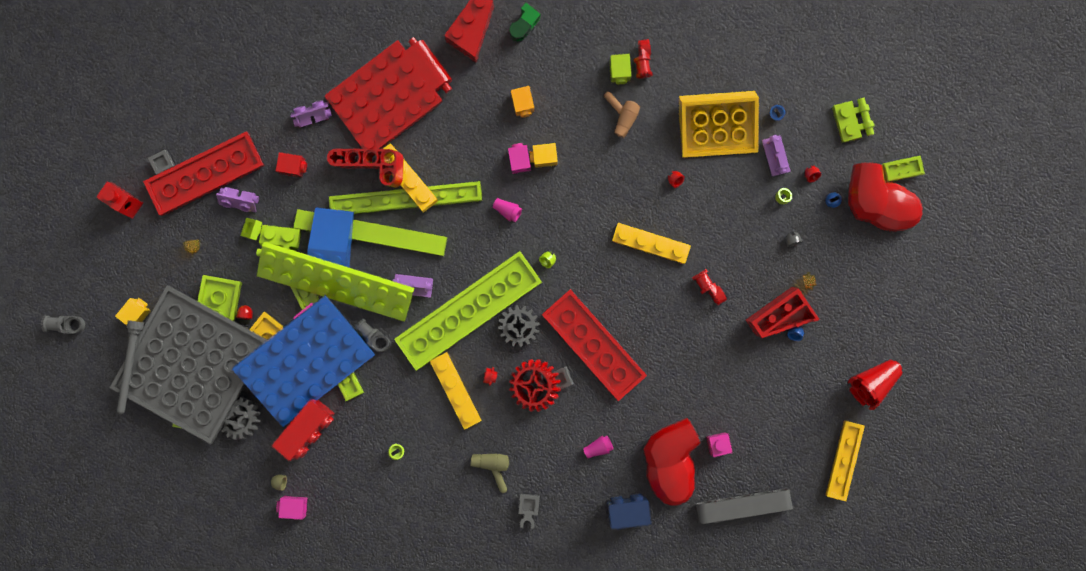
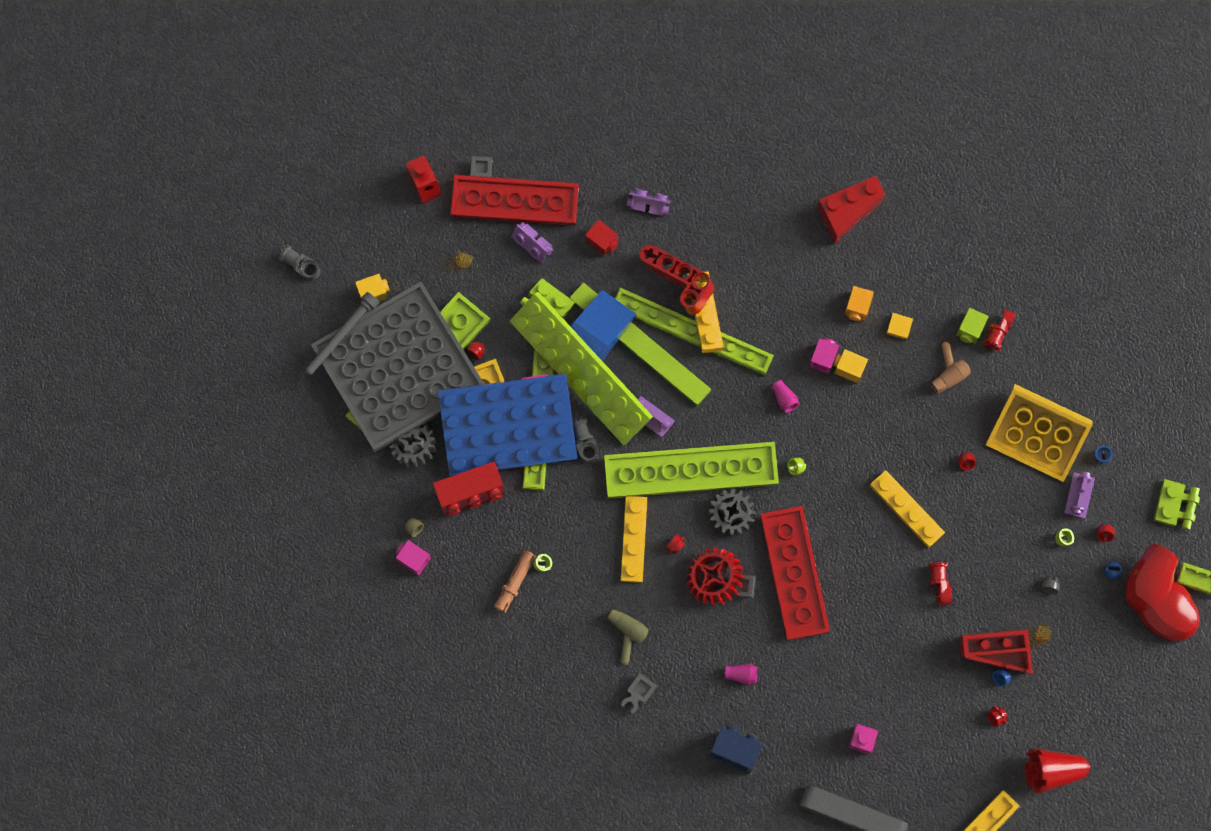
camera: 30 degrees right, 10 degrees down
lime plate [240,218,262,240] -> none
red plate [325,38,452,149] -> none
leg [510,3,541,42] -> none
red piece [643,418,700,506] -> none
none -> nougat pin [493,550,536,613]
none -> yellow tile [887,313,913,340]
none -> red plate [987,706,1007,727]

